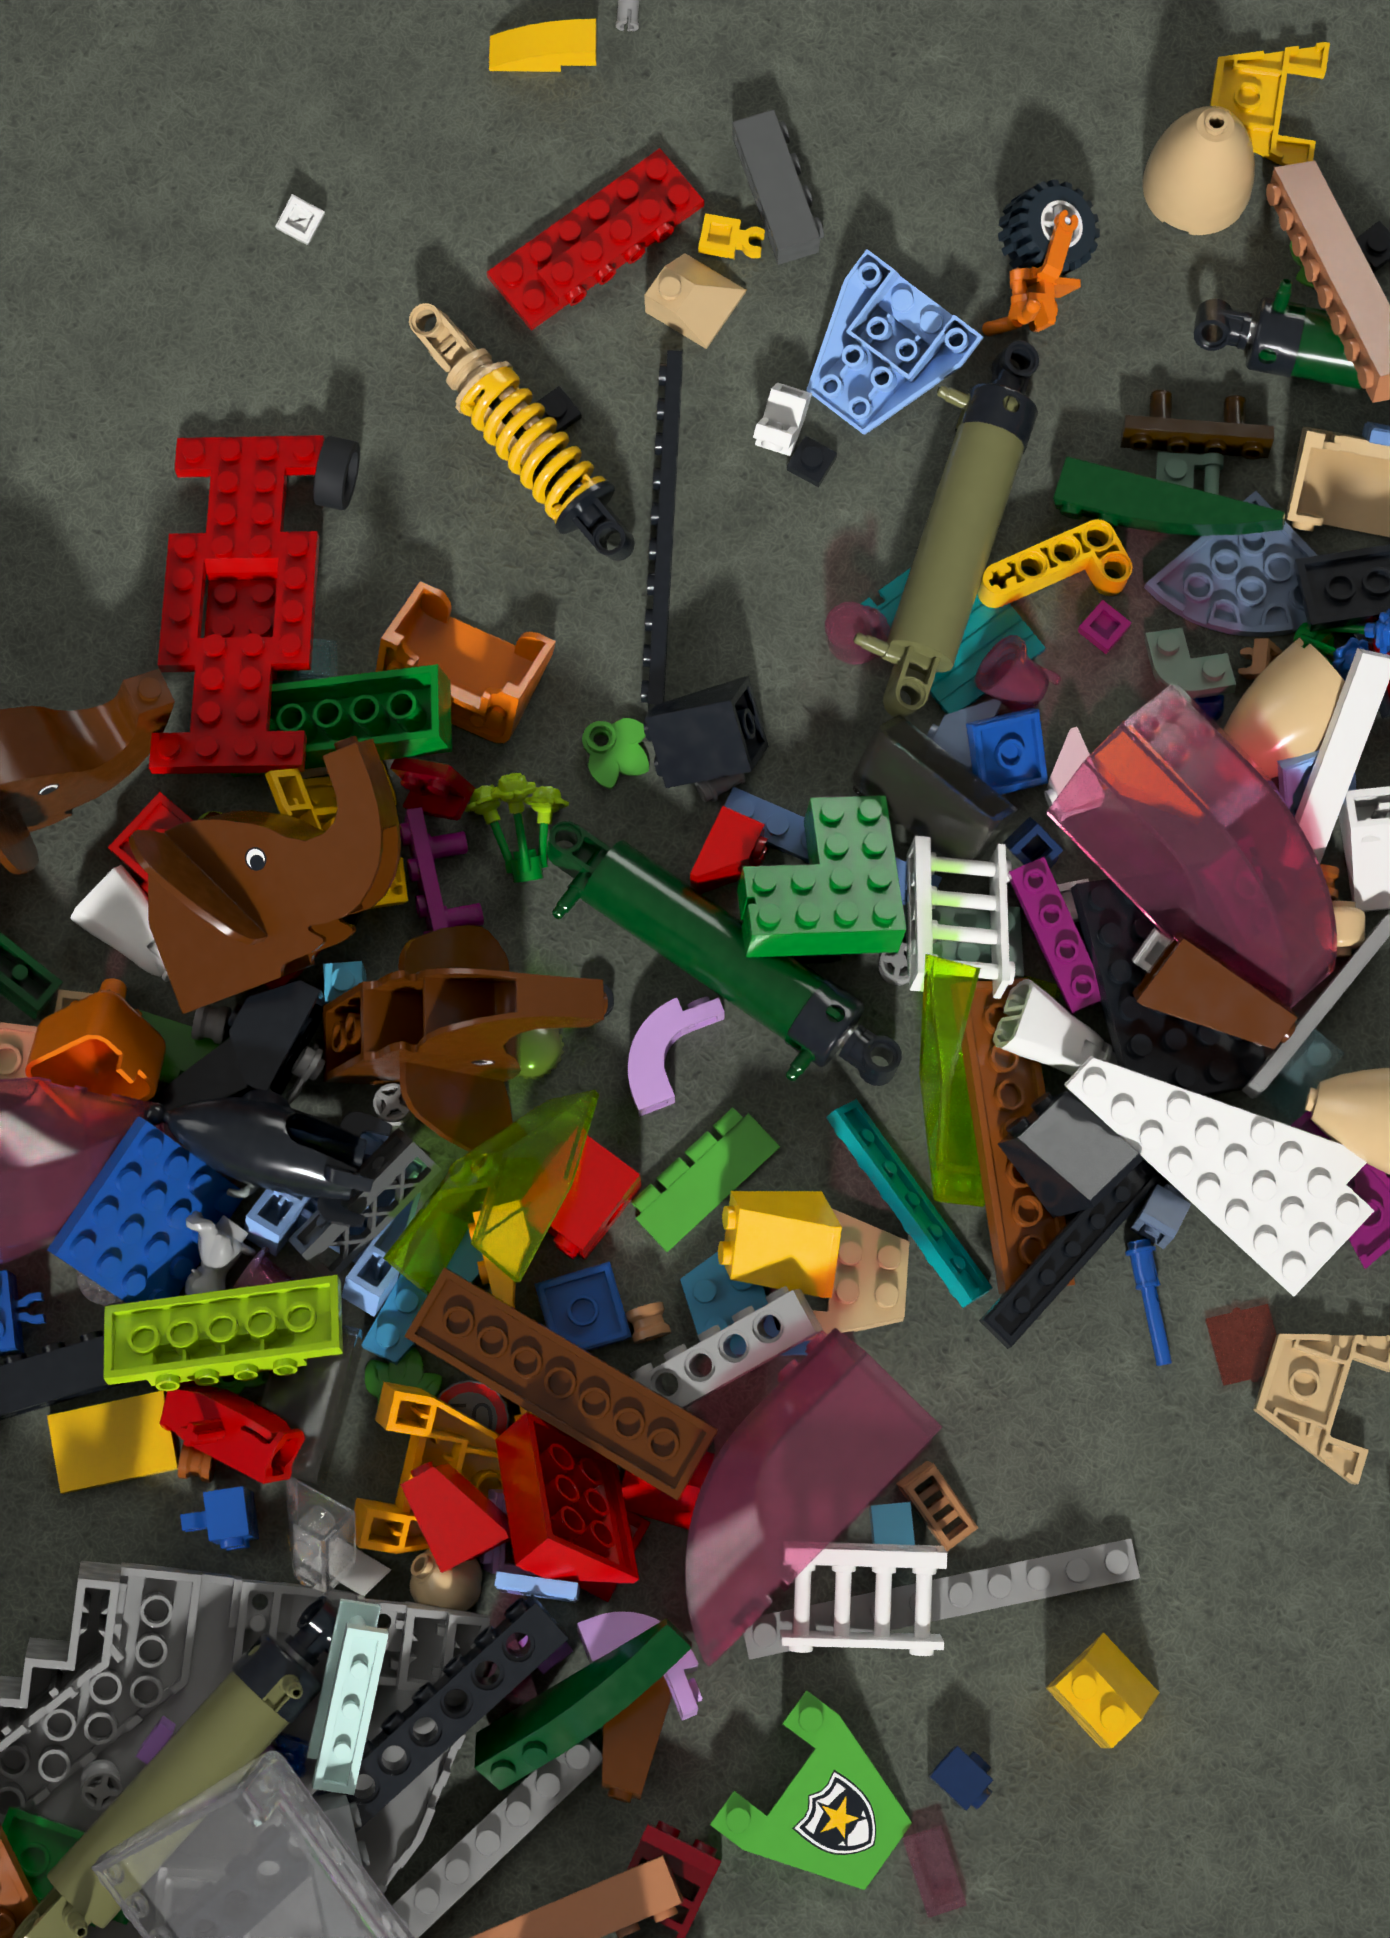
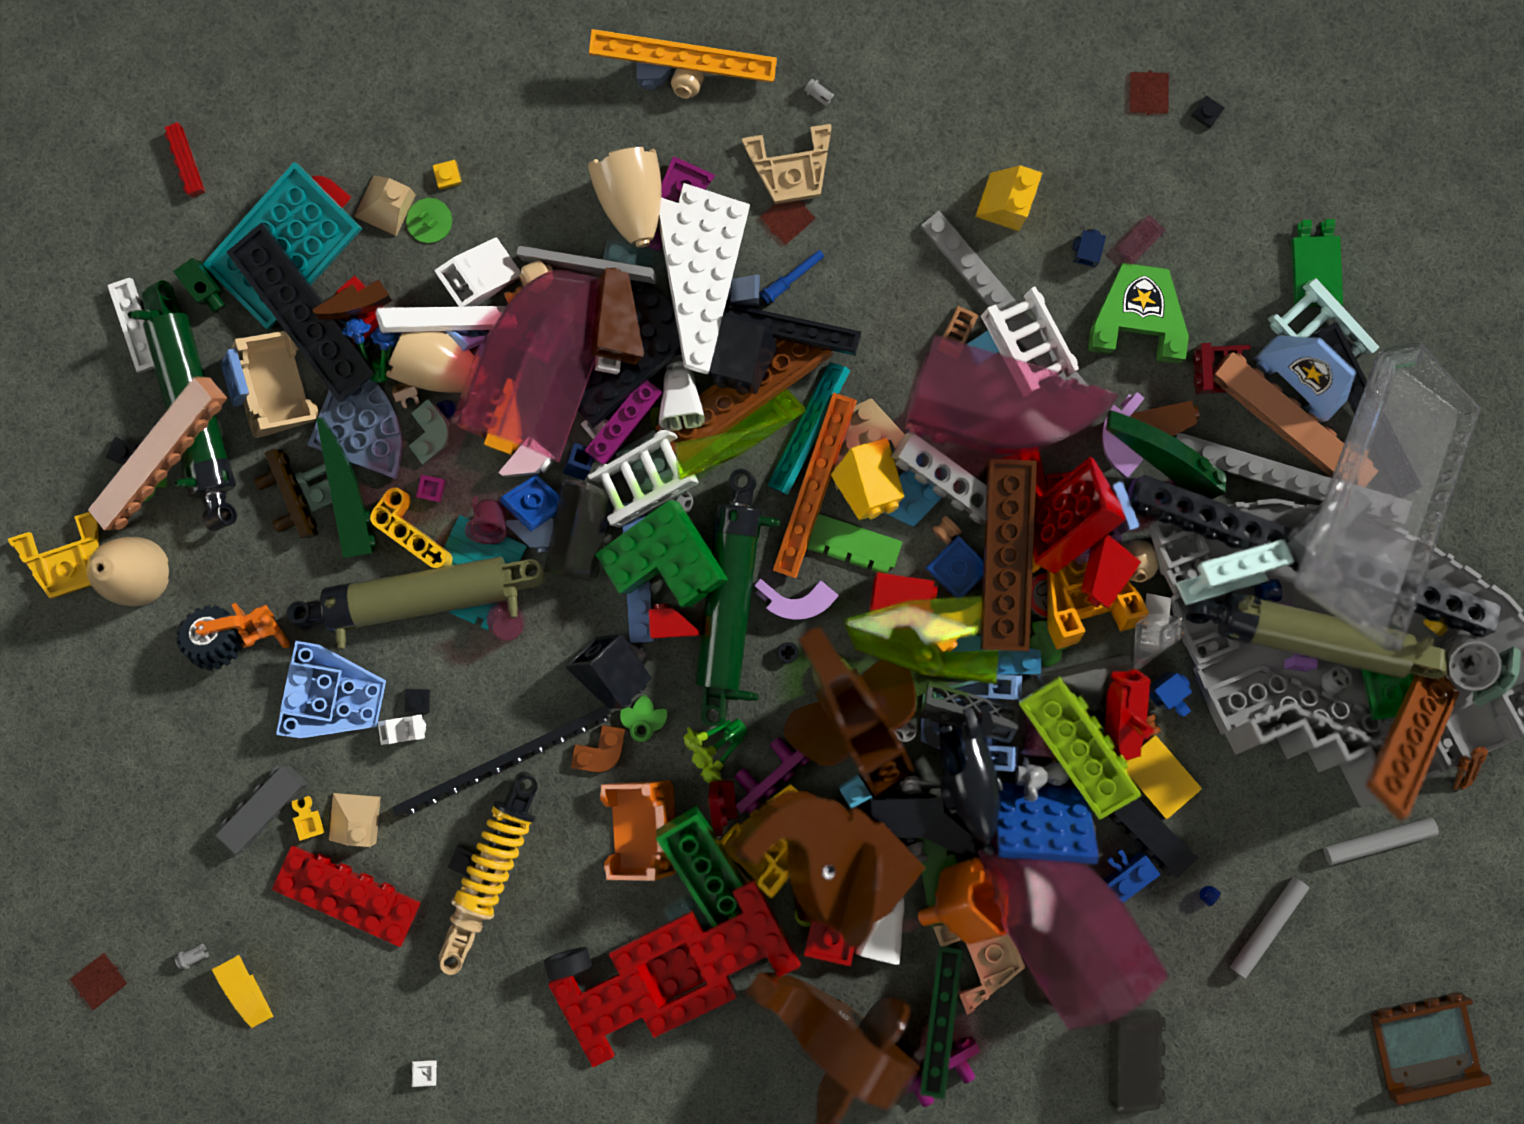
camera: 115 degrees left, 10 degrees up
none -> dark orange plate [571,725,626,772]
none -> orange plate [773,393,857,578]

